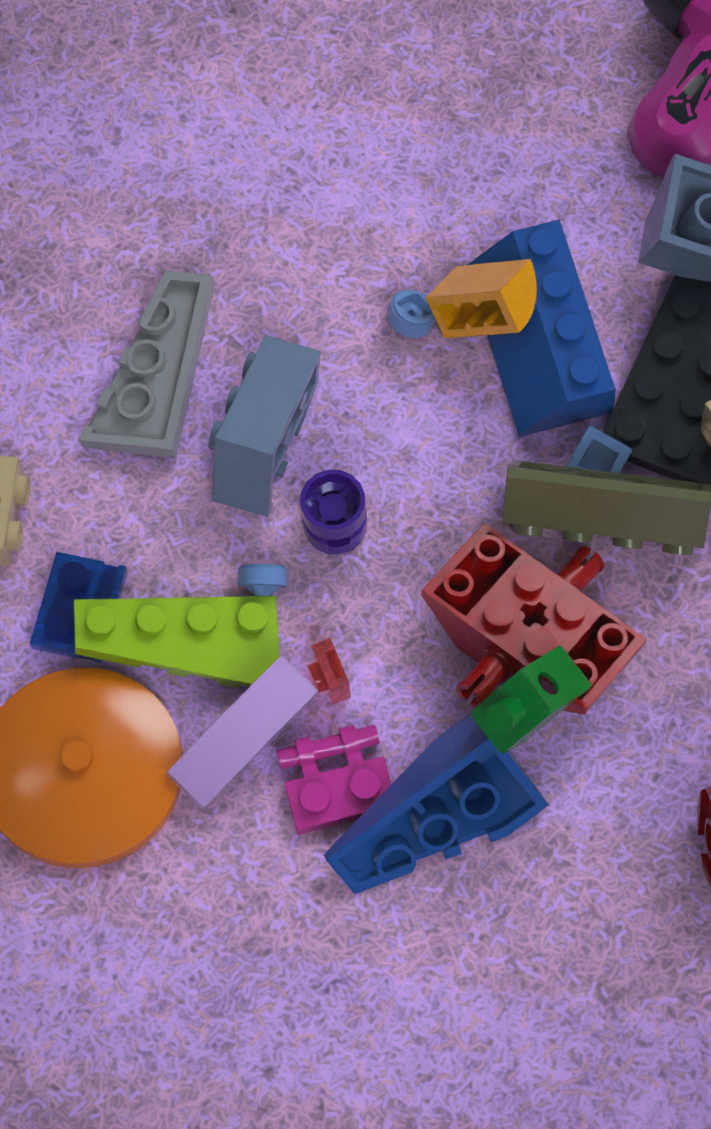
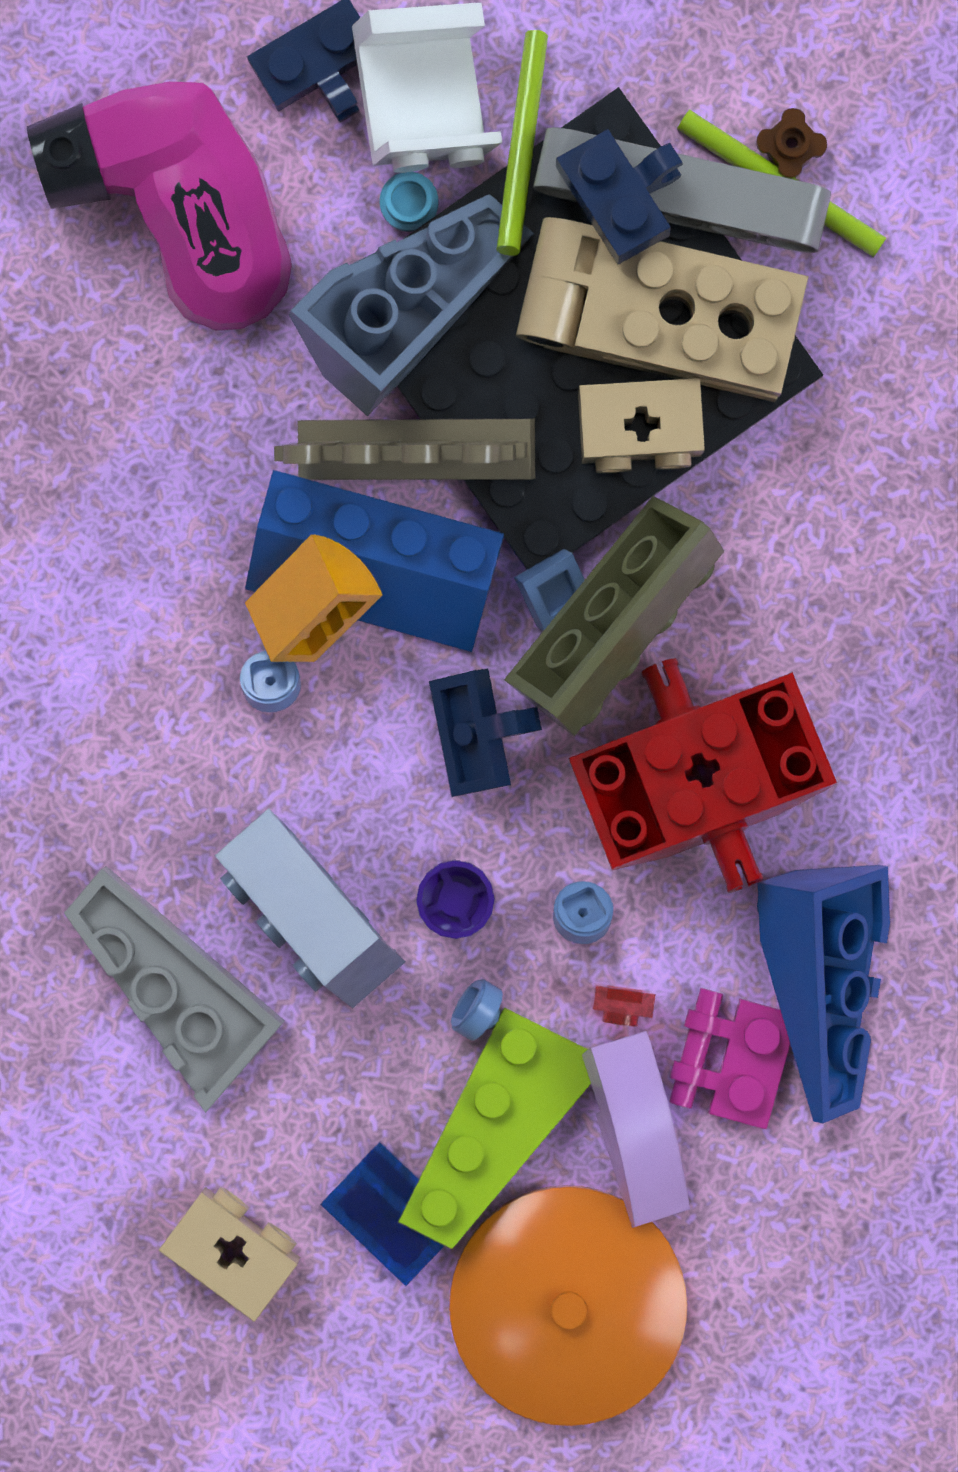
camera: 65 degrees left, 20 degrees up
green torso [470,645,593,754] -> none
none -> dark tan fence [274,419,535,480]
none -> dark blue plate [429,668,542,797]
none -> medium blue tile [553,881,613,944]

